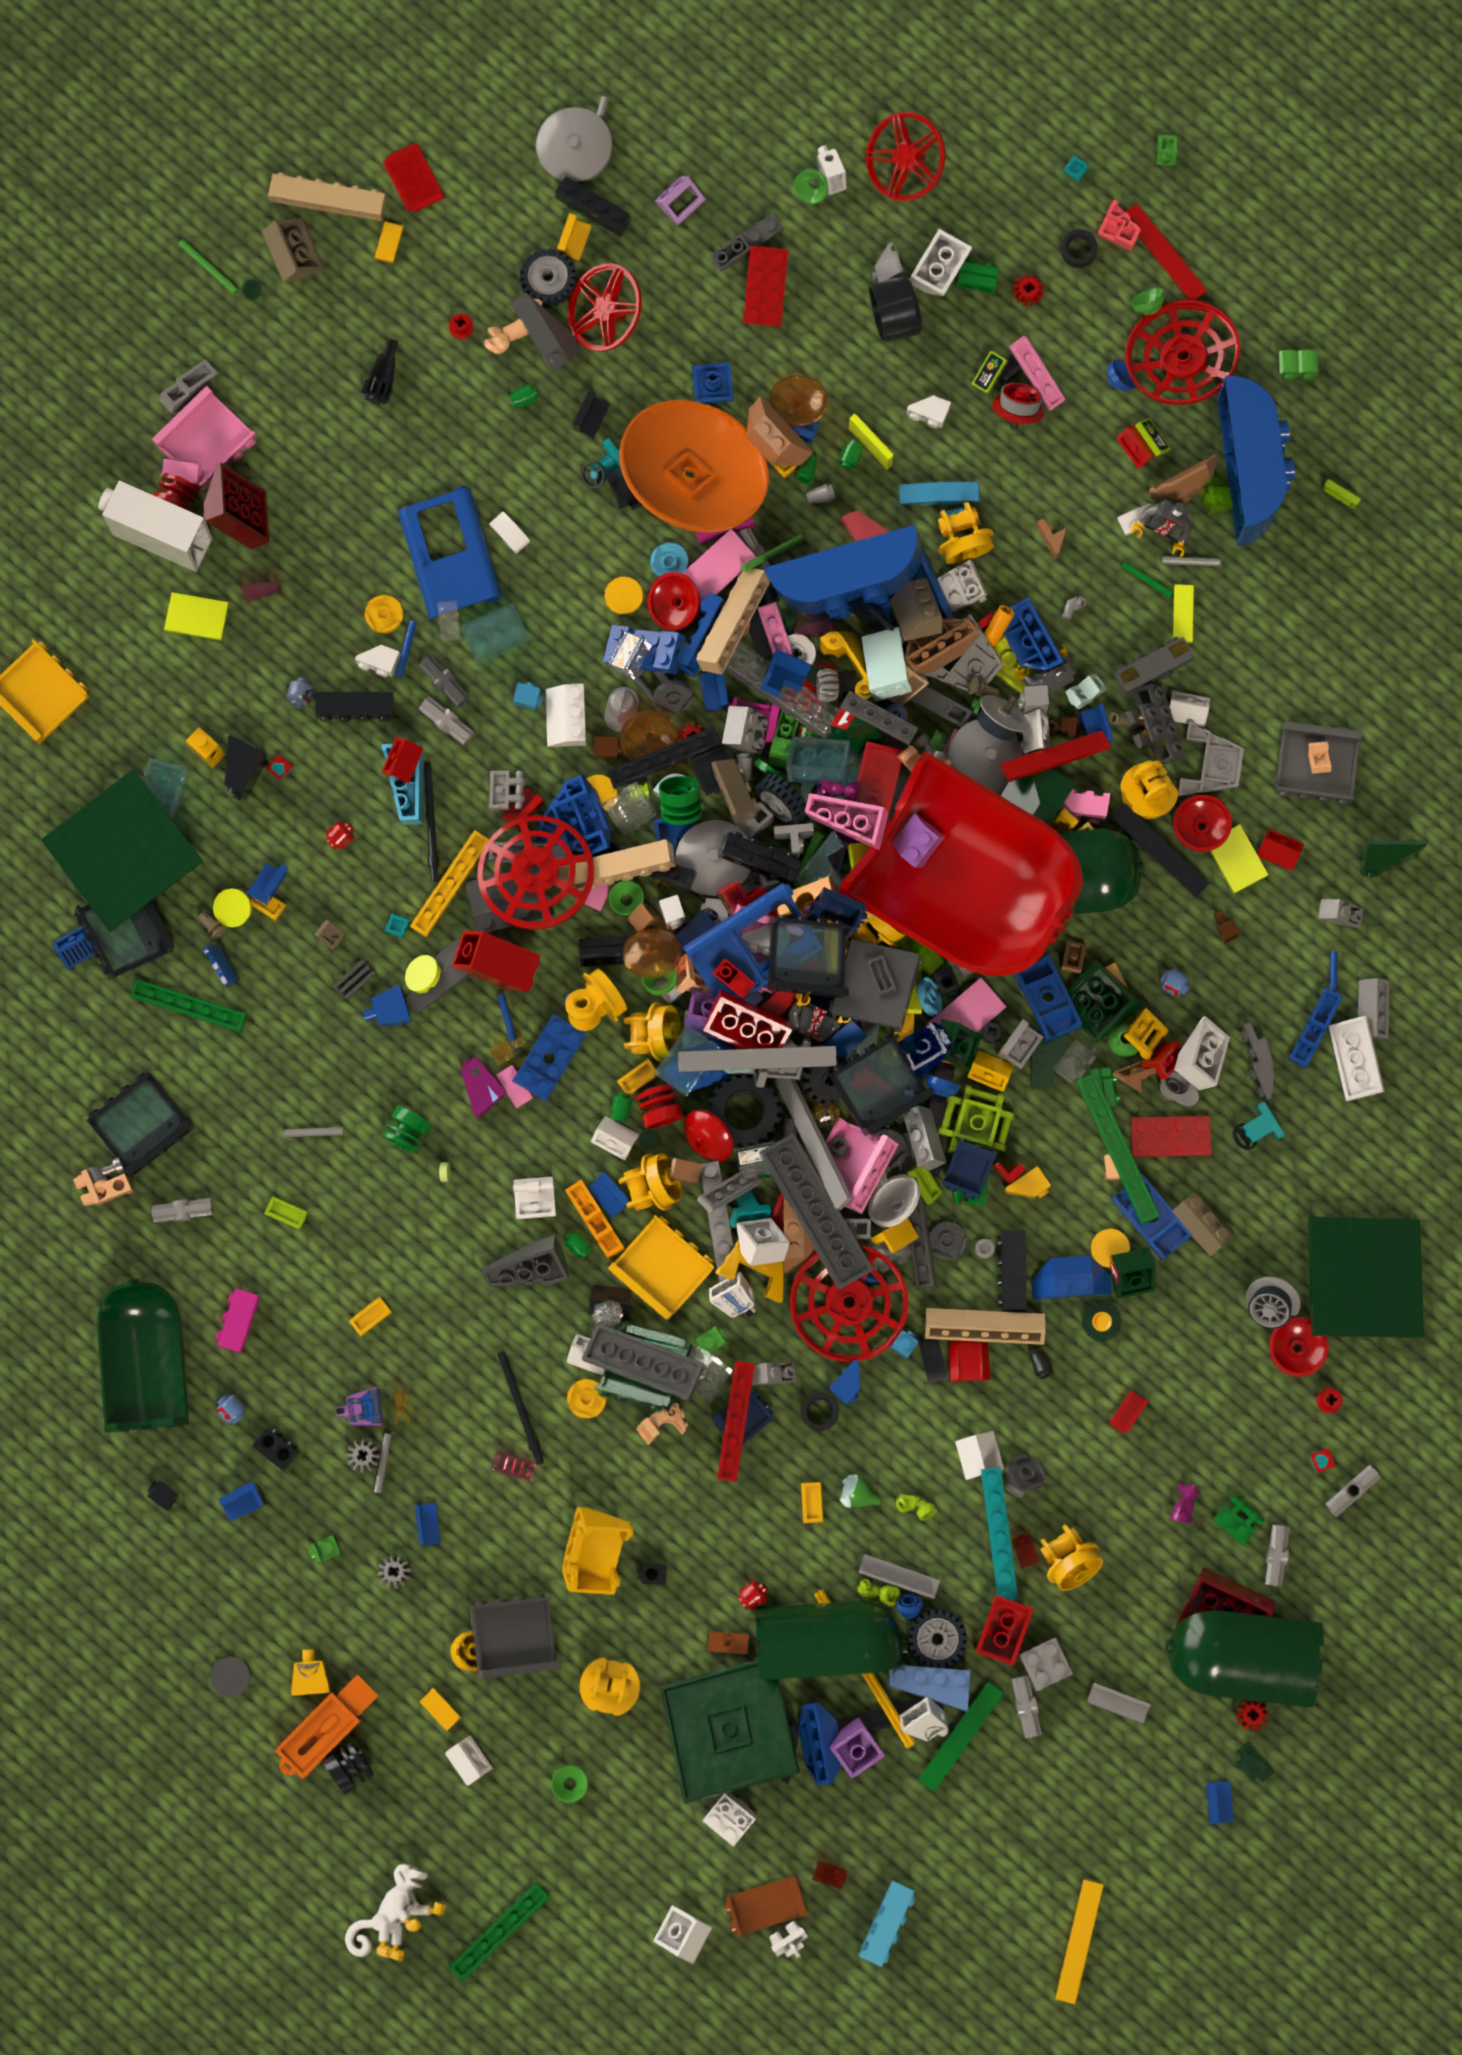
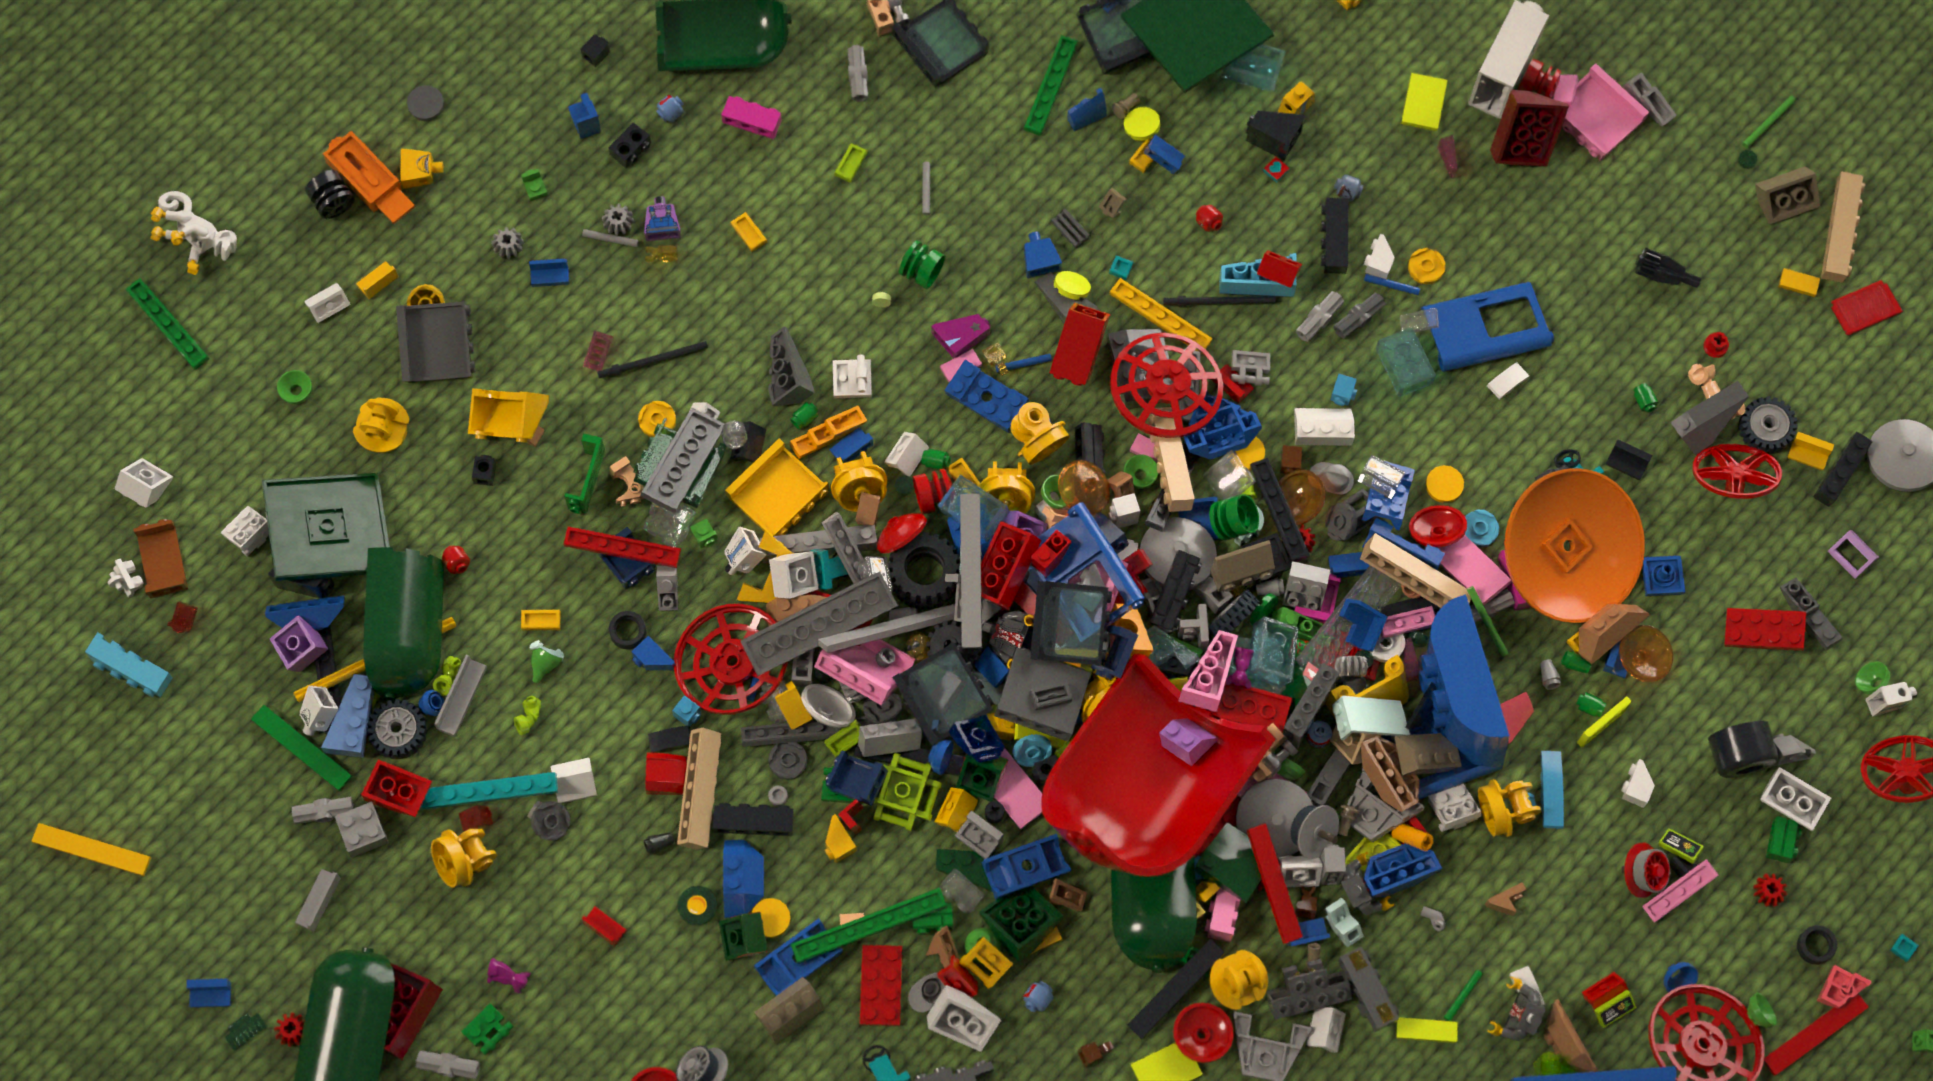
camera: 90 degrees right, 10 degrees down
dark orange plate [708,1631,749,1655] -> none
light grey bar [1162,556,1221,566] -> none
none -> green panel [564,433,605,514]

